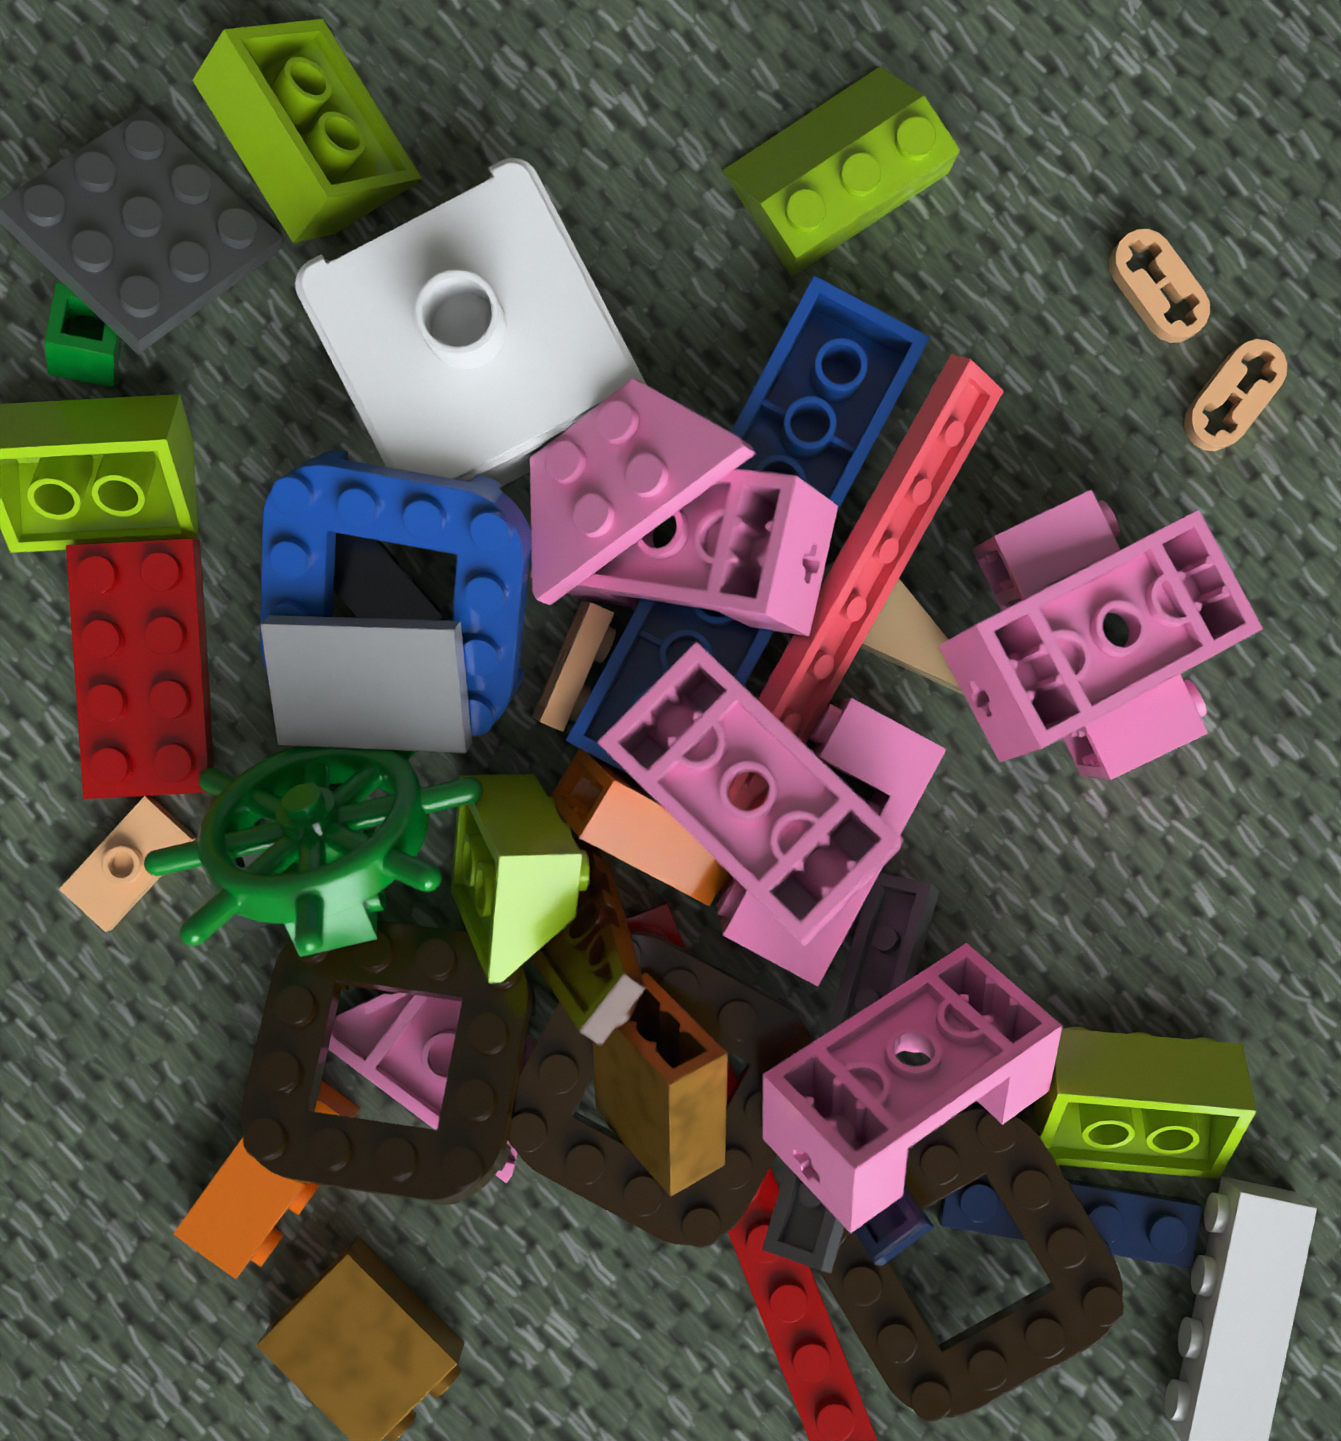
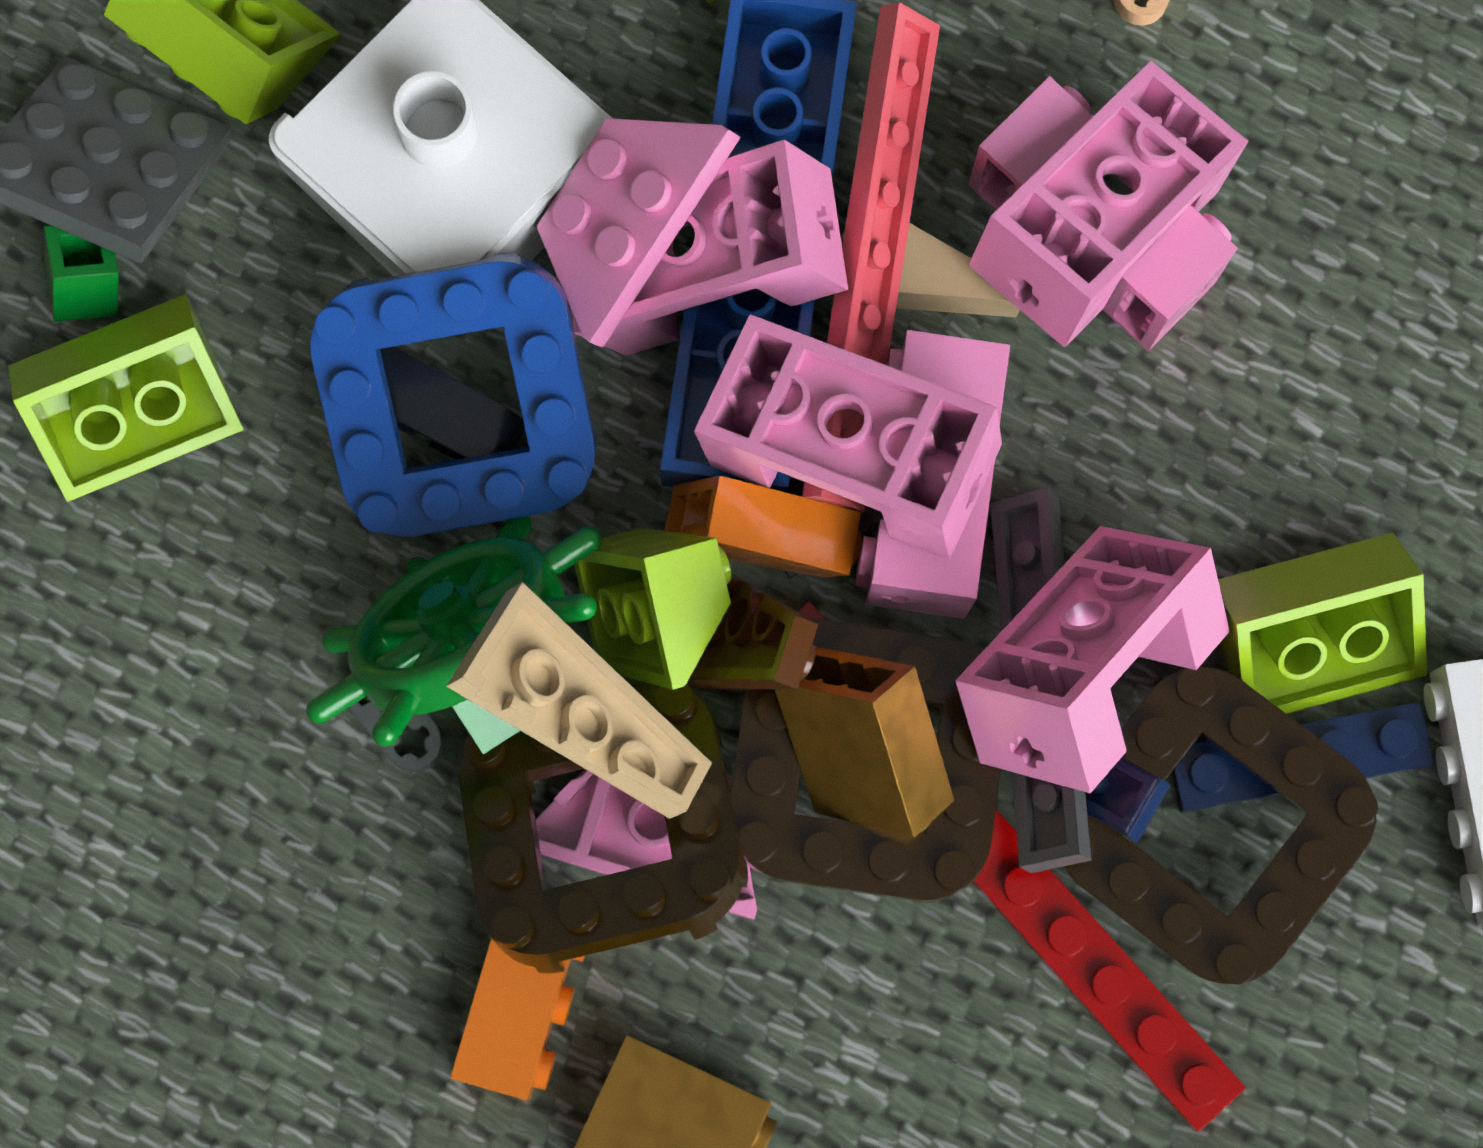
camera: 20 degrees left, 10 degrees down
light nougat plate [59,796,197,932] -> none
red plate [66,538,214,799] -> none
light grey tile [260,615,472,753] -> none
light nougat plate [532,601,616,732] -> none
none -> tan wing [446,582,712,819]

